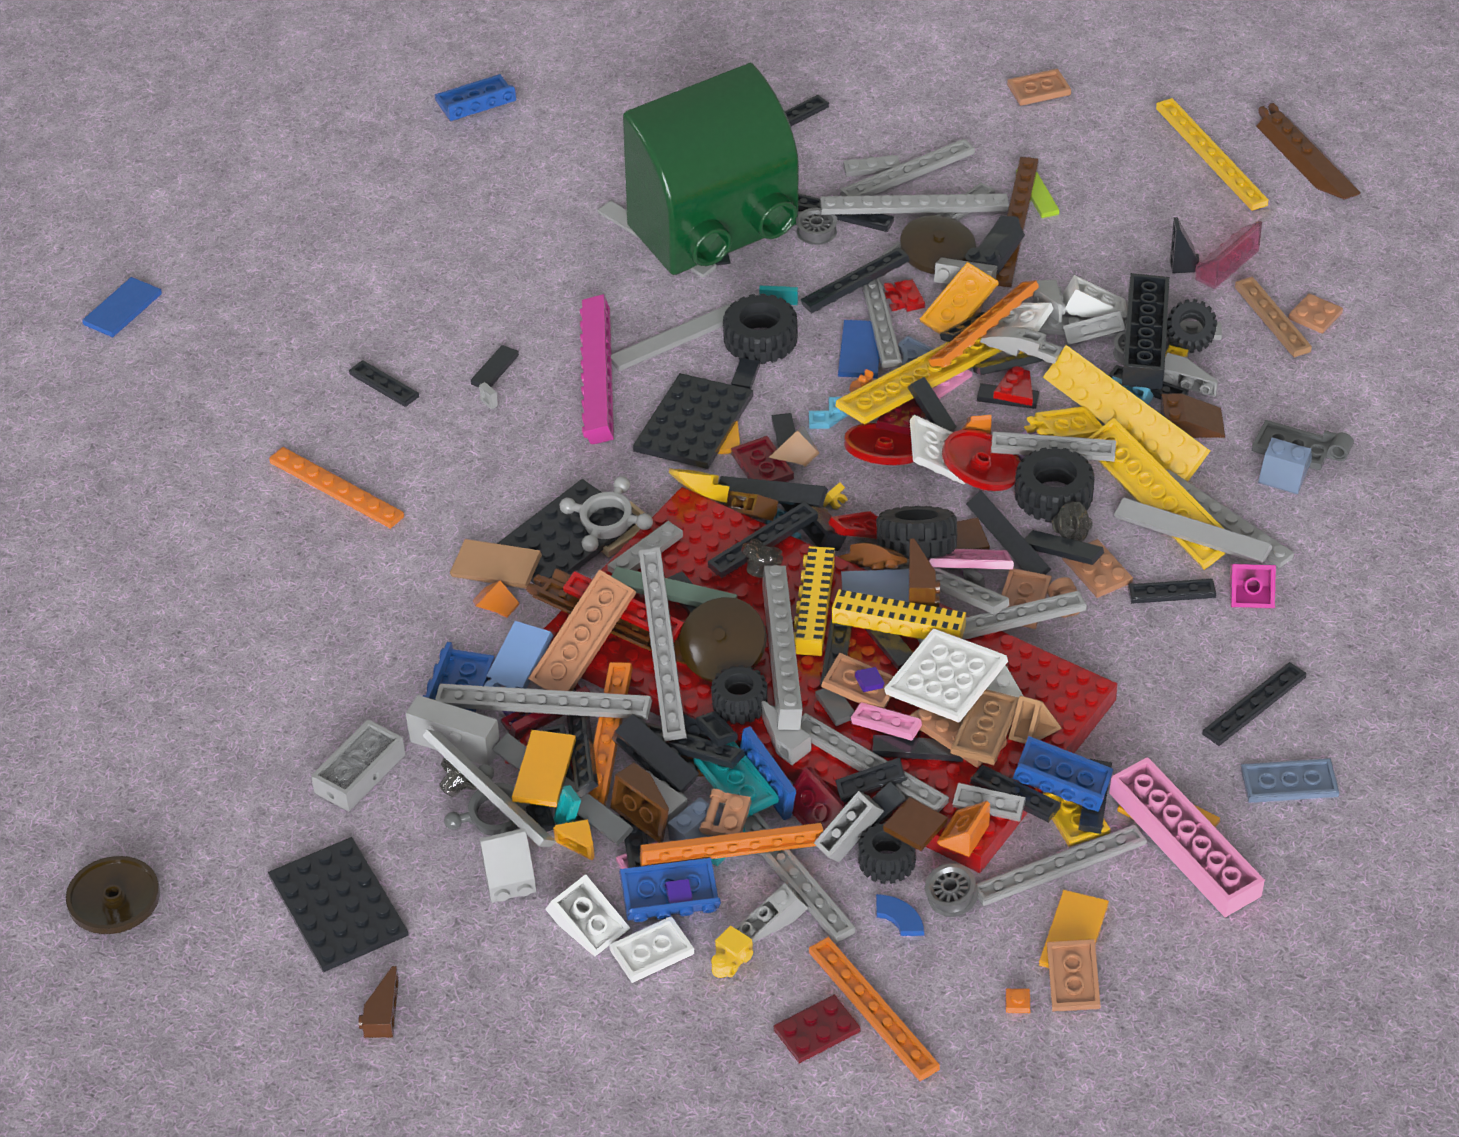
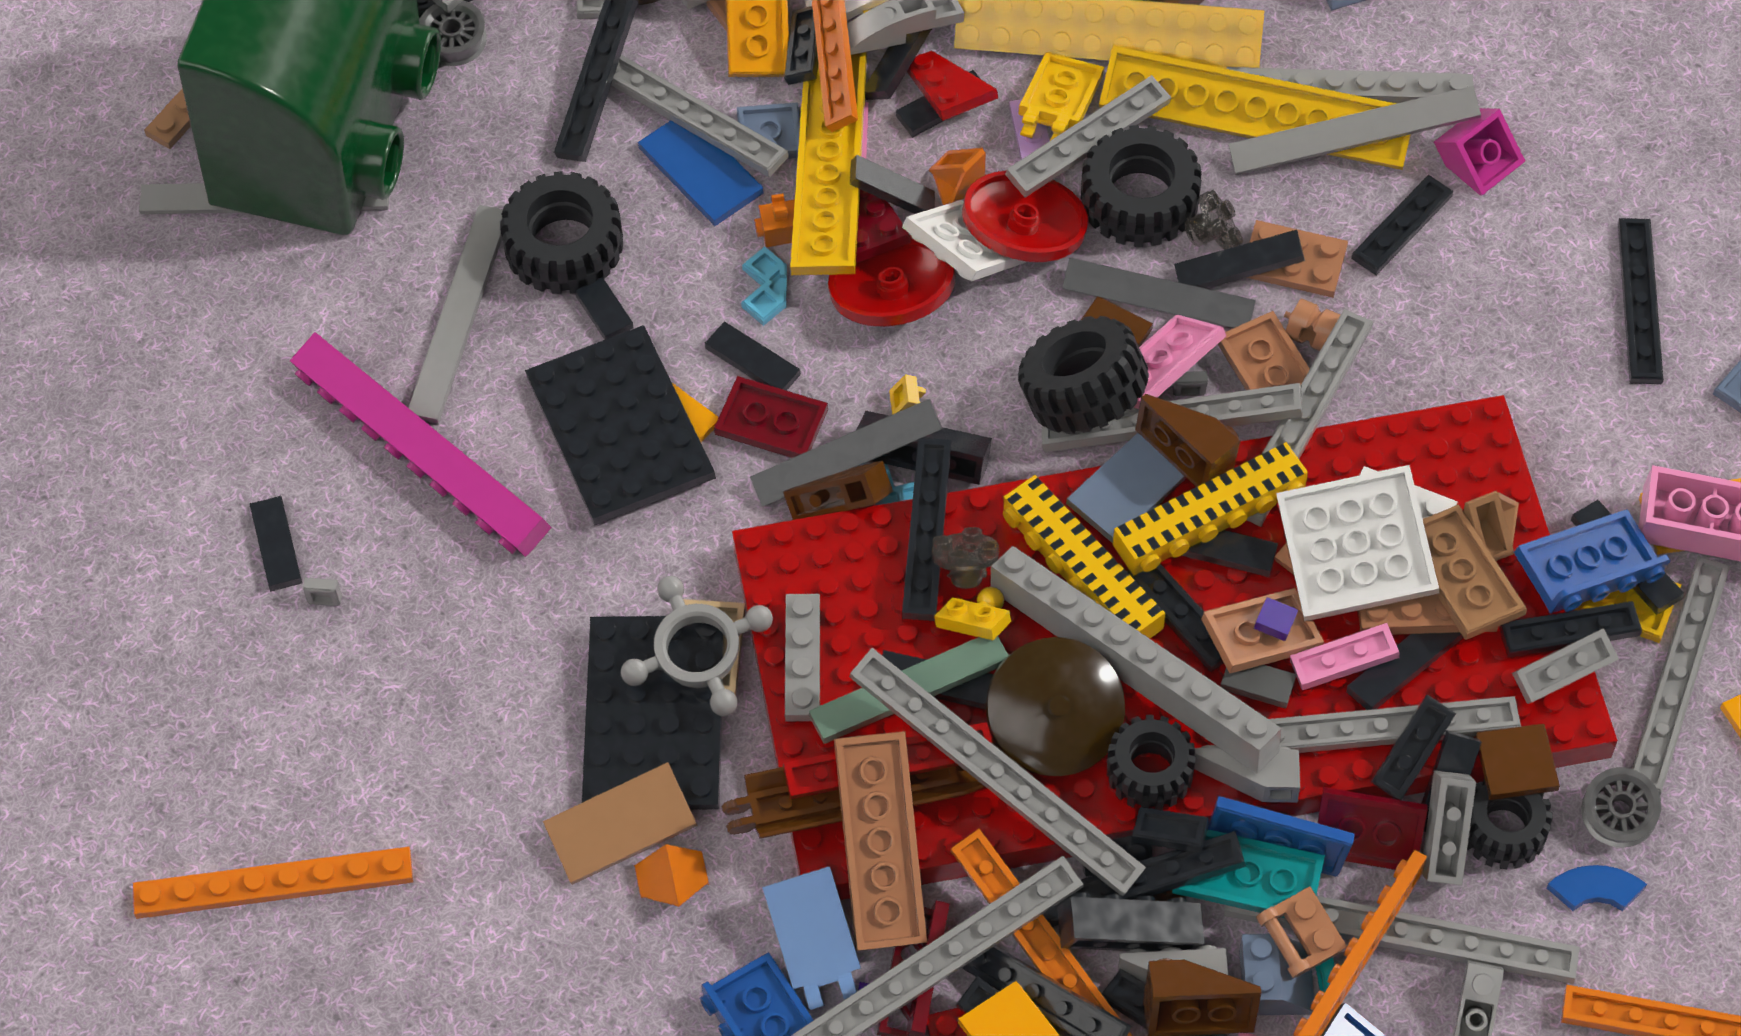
camera: 45 degrees left, 15 degrees up
black tile [349,360,419,407] -> none
yellow brick [669,468,729,503] -> none
teal tile [759,285,798,305] -> none
medium nougat slope [769,426,820,466] -> none
red wing [828,511,878,539] -> none
dark orange slope [837,543,907,570] -> none
red plate [884,279,925,312] -> none
orange slope [937,801,990,857] -> none
none -> yellow plate [934,587,1011,640]

